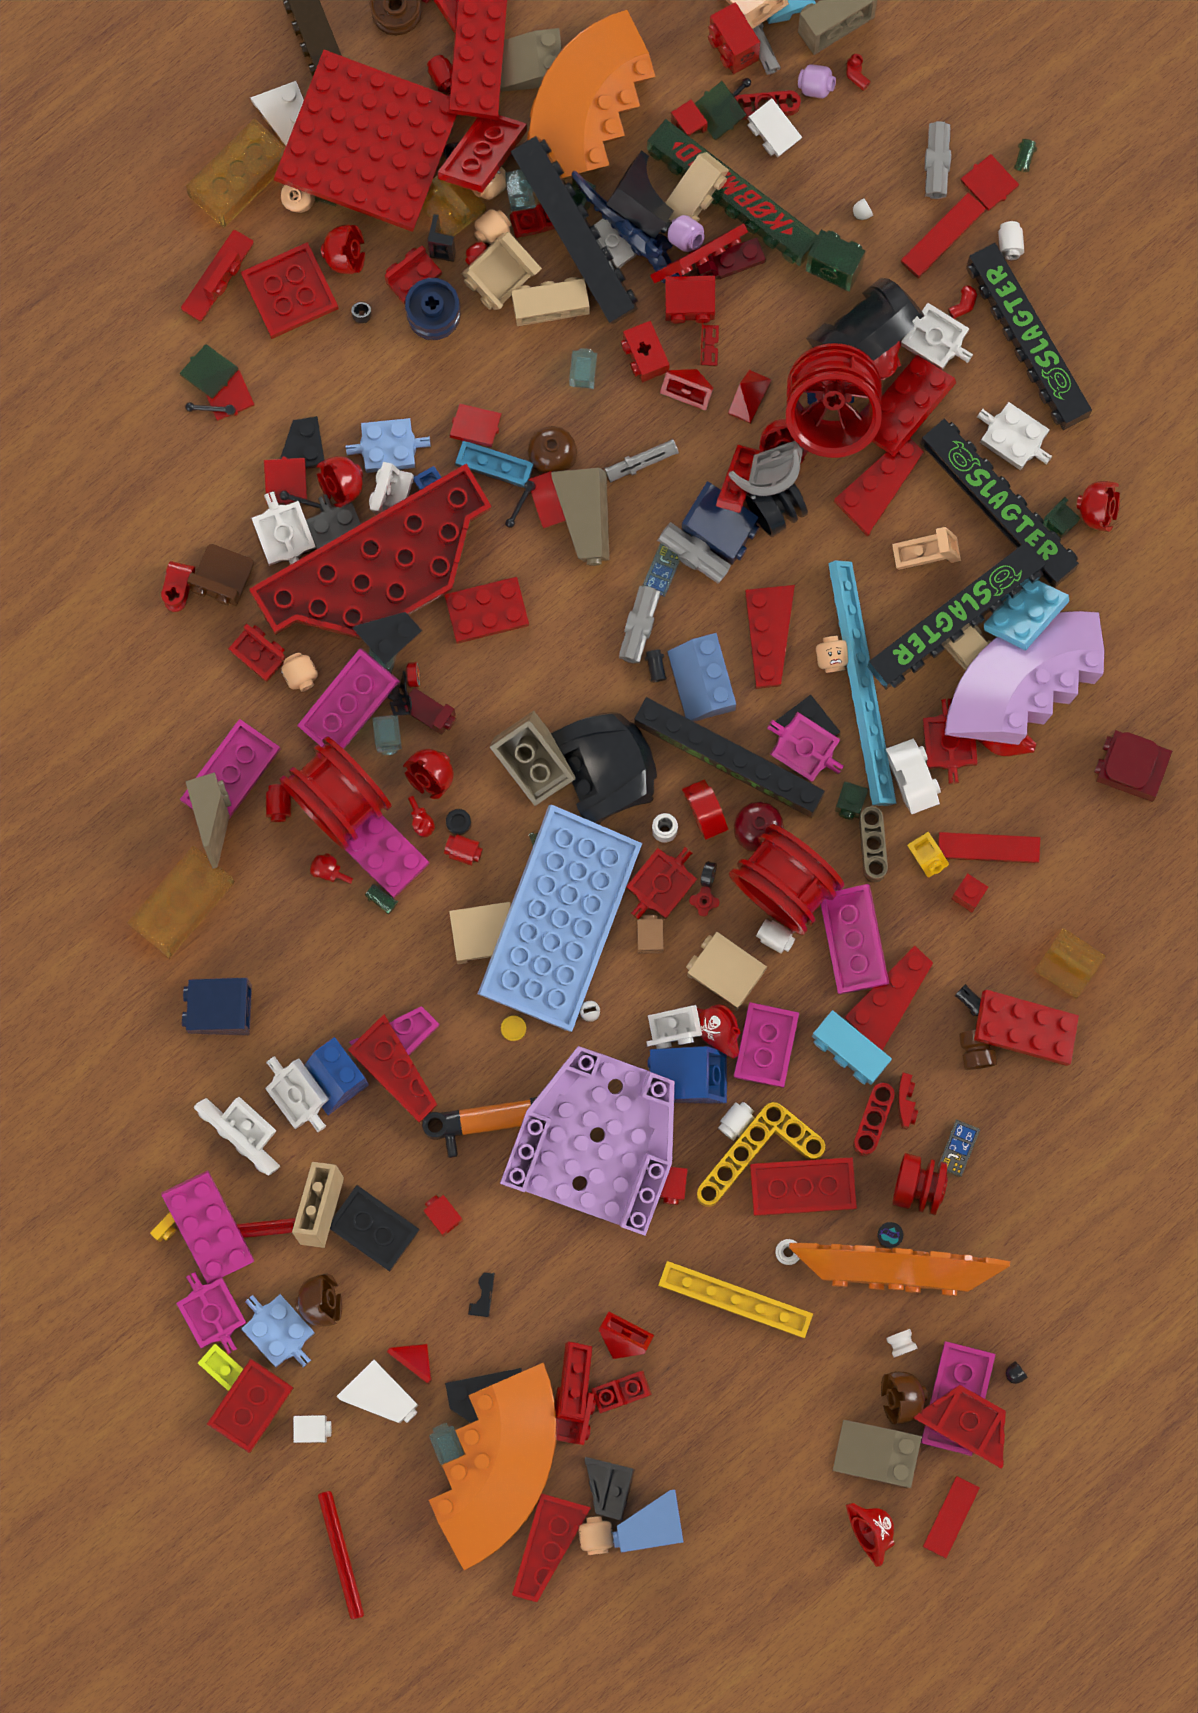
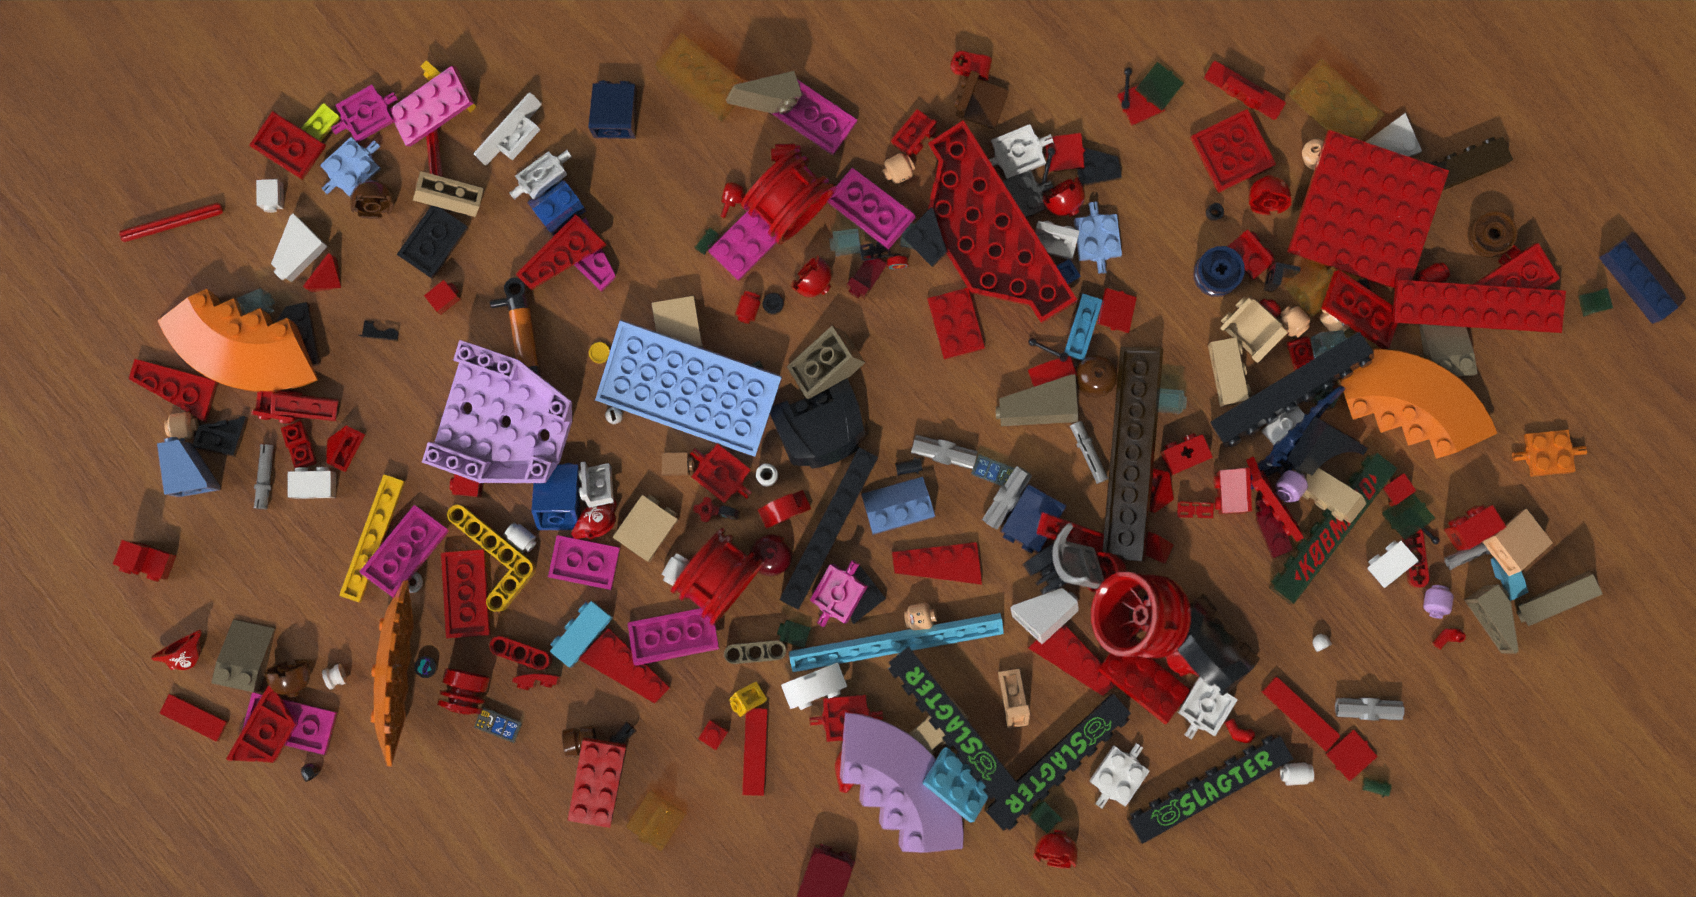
camera: 90 degrees right, 5 degrees up
red piece [408,796,435,838] -> none
clear green brick [806,229,866,292] -> none
none -> red brick [113,540,177,582]
none -> light grey pin [253,444,274,509]
none -> white brick [288,467,336,499]
none -> dark pink plate [359,505,449,598]
none -> white slope [1011,588,1079,644]
none -> dark brown plate [1103,347,1164,561]

